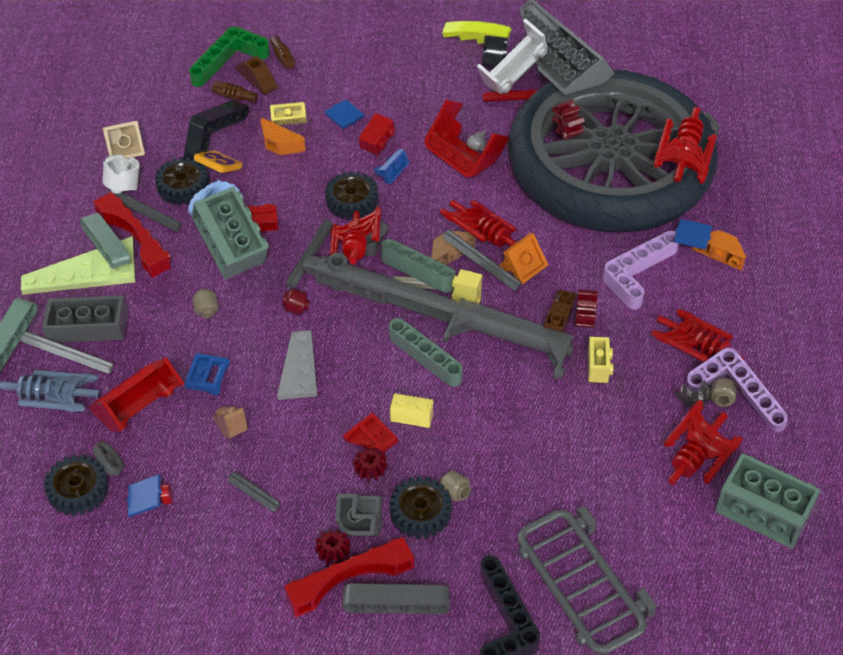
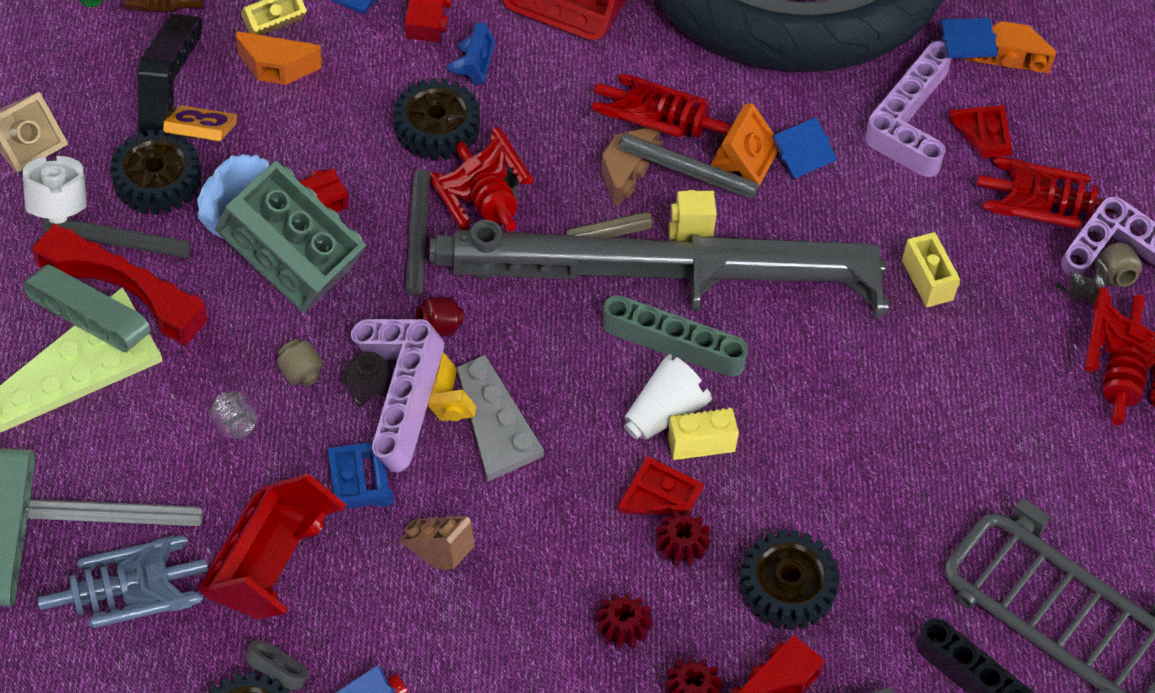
camera: 25 degrees left, 5 degrees up
dark grey brick [42,295,129,343] -> none
dark grey axle [228,472,280,512] -> none
dark grey brick [335,494,383,537] -> none
sand green beam [381,239,455,292] -> none
dark tan head [440,471,471,502] -> none
reddish brown slope [543,289,577,333] -> none
dark red gear [575,289,598,329] -> none
none -> clear head [210,391,258,439]
none -> clear smoke piece [340,352,394,407]
none -> lavender beam [351,319,444,472]
none -> yellow bracket [428,352,477,421]
none -> dark red gear [595,591,652,650]
none -> white cone [624,354,712,440]
none -> blue piece [772,117,838,180]
none -> red wing [949,105,1012,158]

